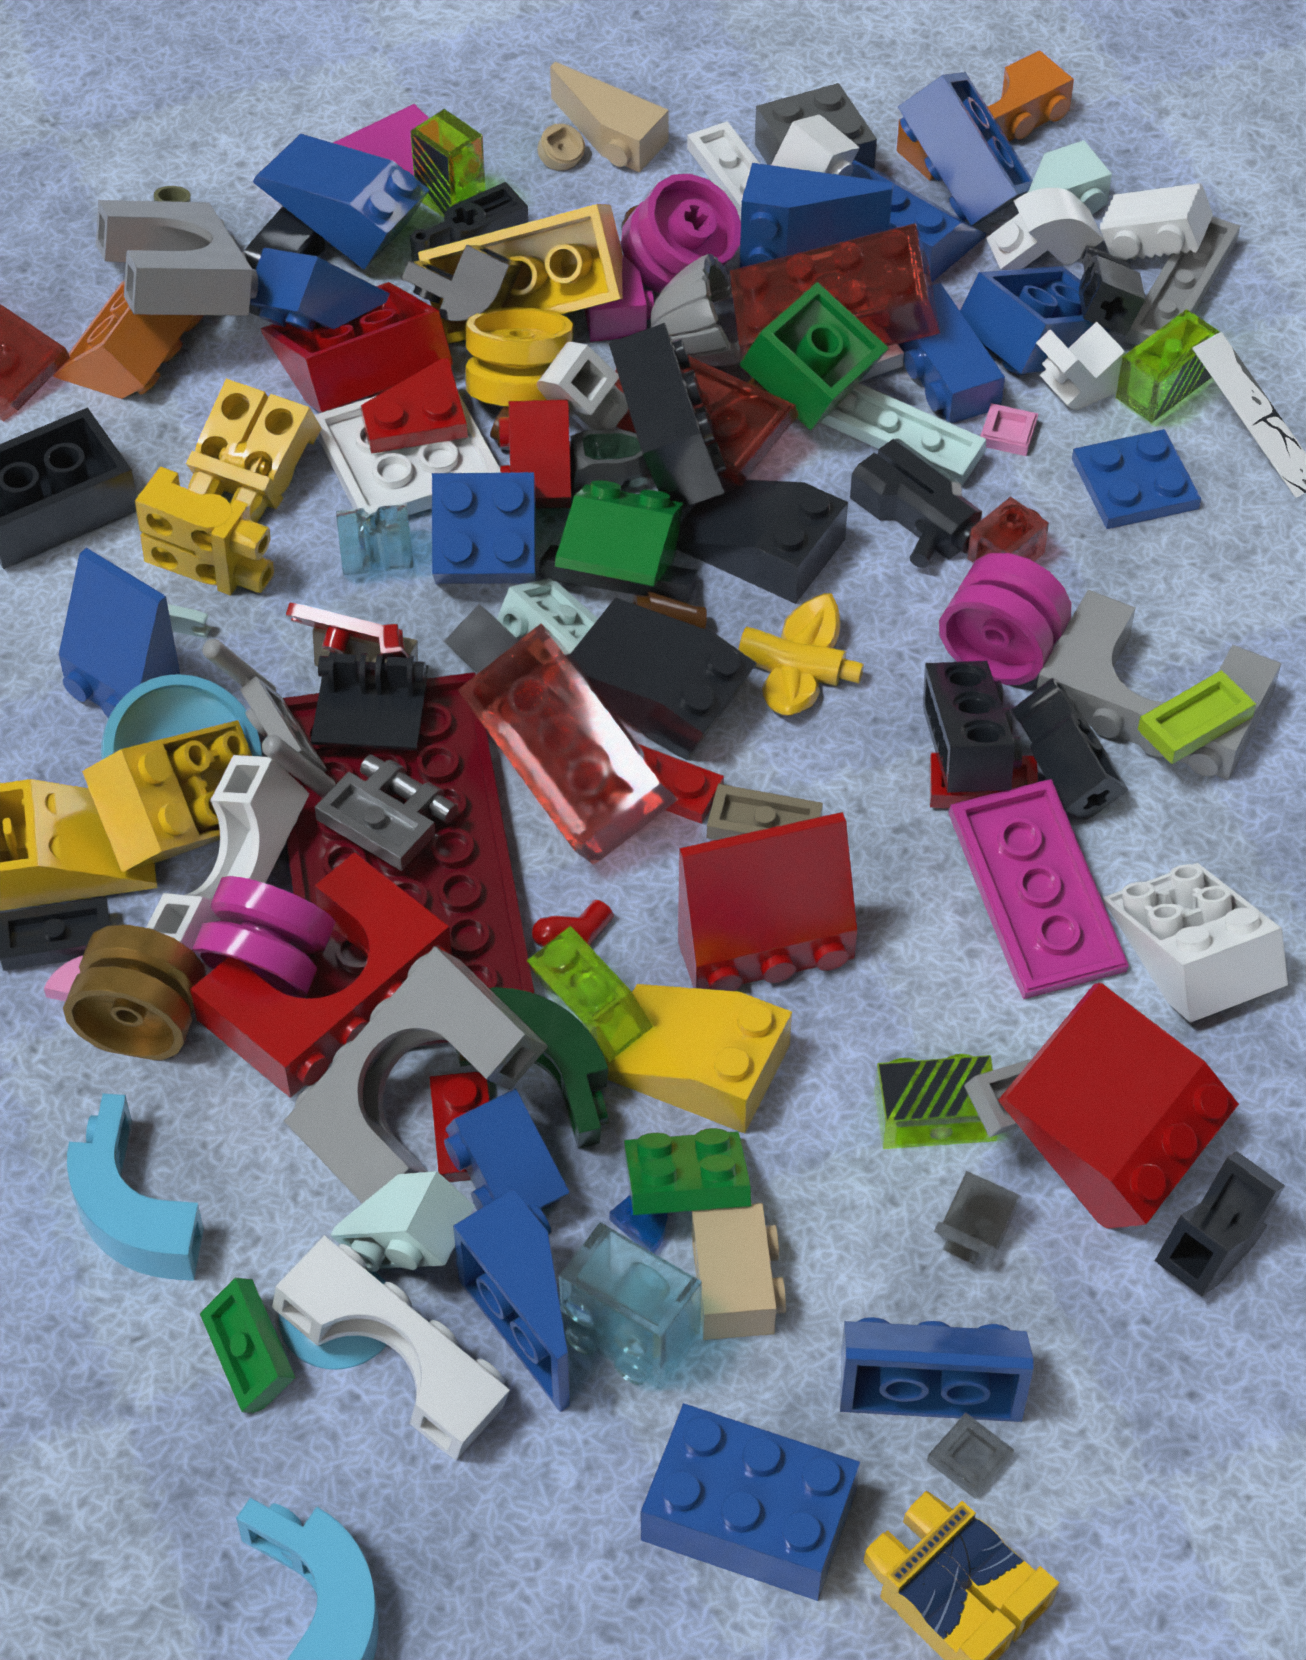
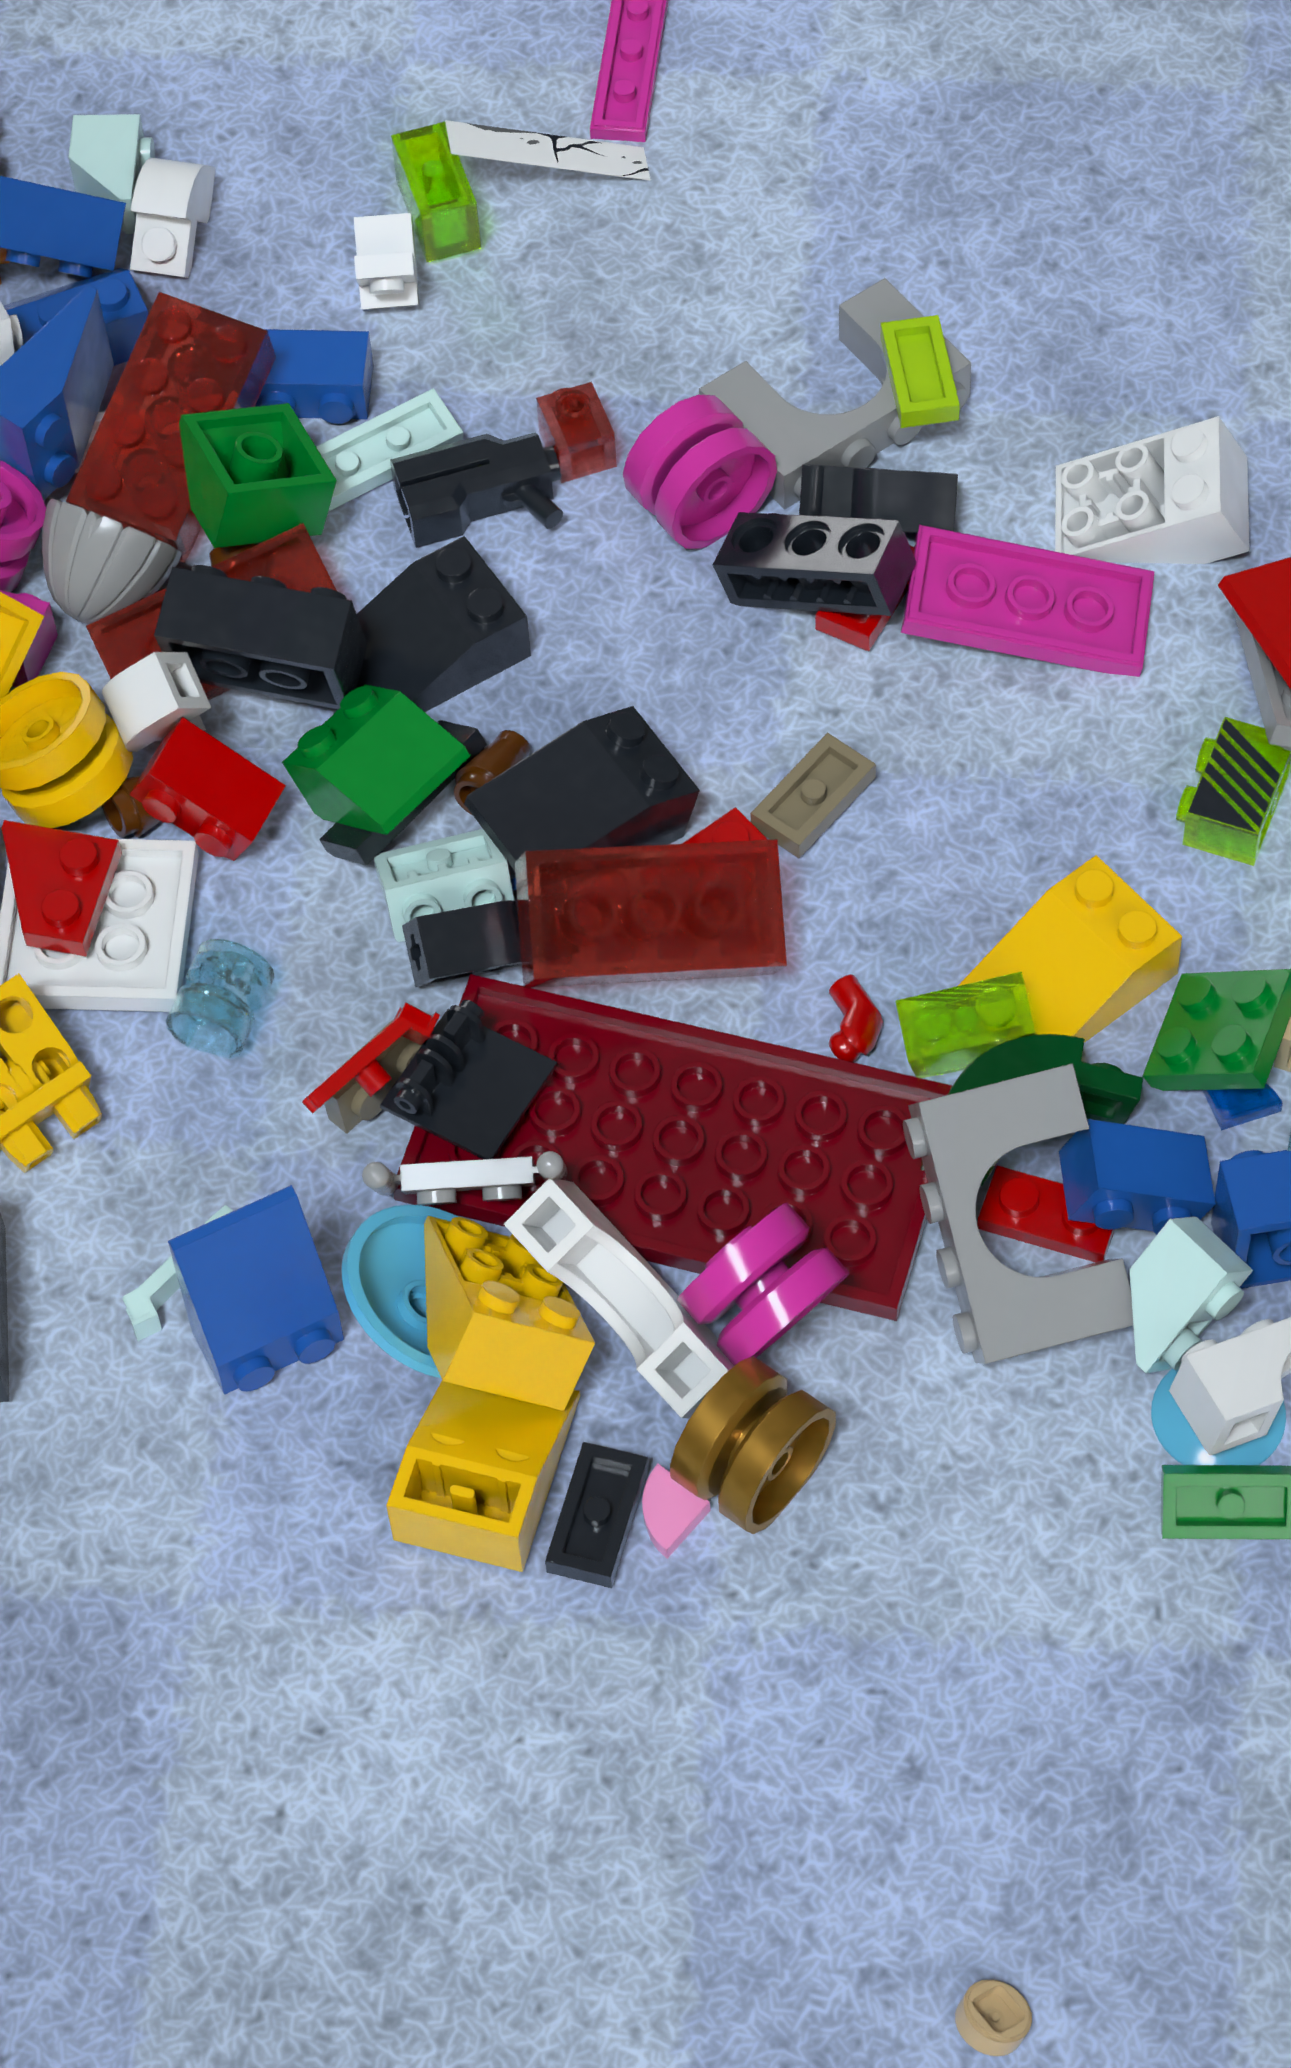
camera: 60 degrees left, 5 degrees up
medium azure arch [67,1093,204,1281] -> none
yellow hips [135,466,274,596] -> none
red arch [190,852,452,1098] -> none
flat silver plate [315,755,458,871] -> none
blue brick [432,472,536,584] -> none
dark grey rock [570,429,649,493] -> none
red slope [678,812,857,991] -> none
yellow plant [738,593,864,716] -> none
blue slope [960,266,1111,375] -> none
bright pink tile [980,403,1038,456] -> none
blue plate [1072,429,1201,529] -> none
black piece [1079,245,1146,336] -> none
white brick [1100,183,1213,261] -> none
light grey plate [1125,216,1241,357] -> none

